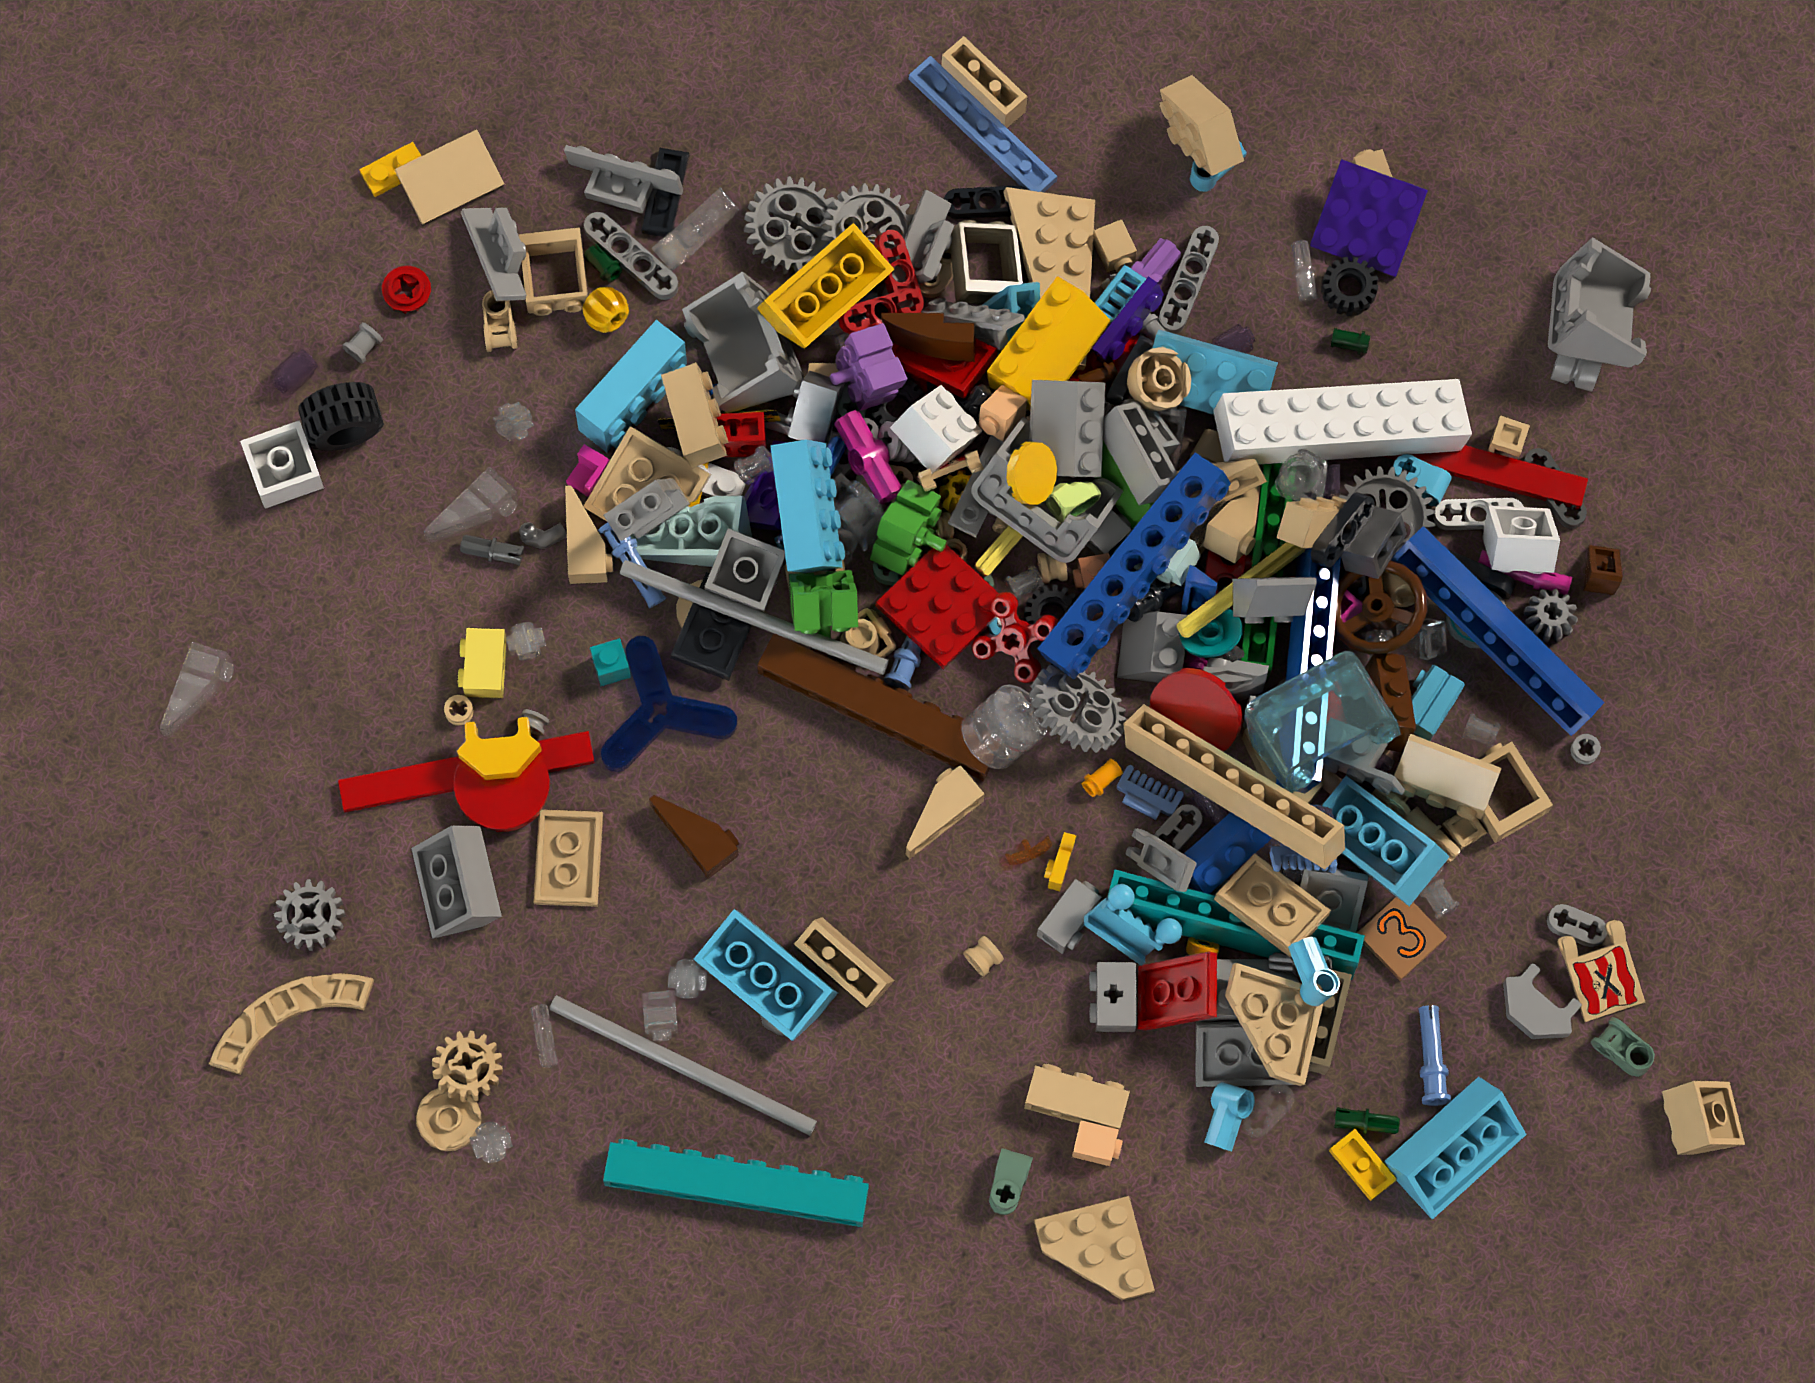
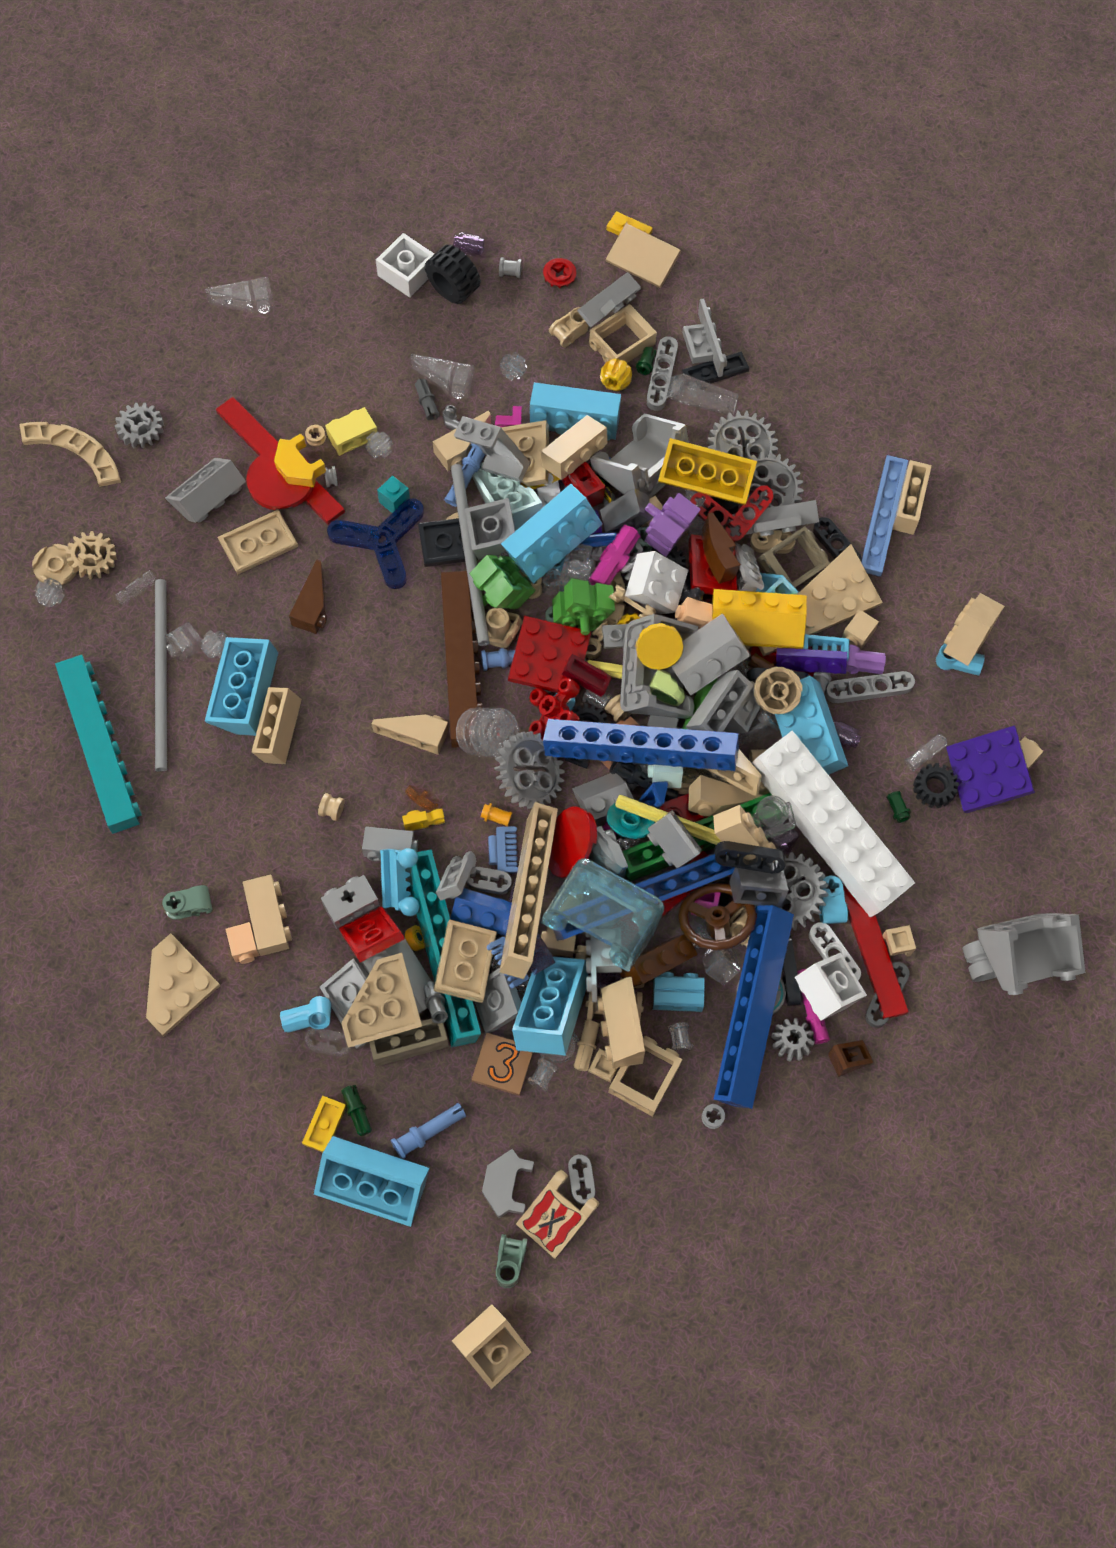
camera: 60 degrees right, 5 degrees down
medium azure piece [1288,936,1340,1006] -> none
none -> dark red tile [562,654,612,698]

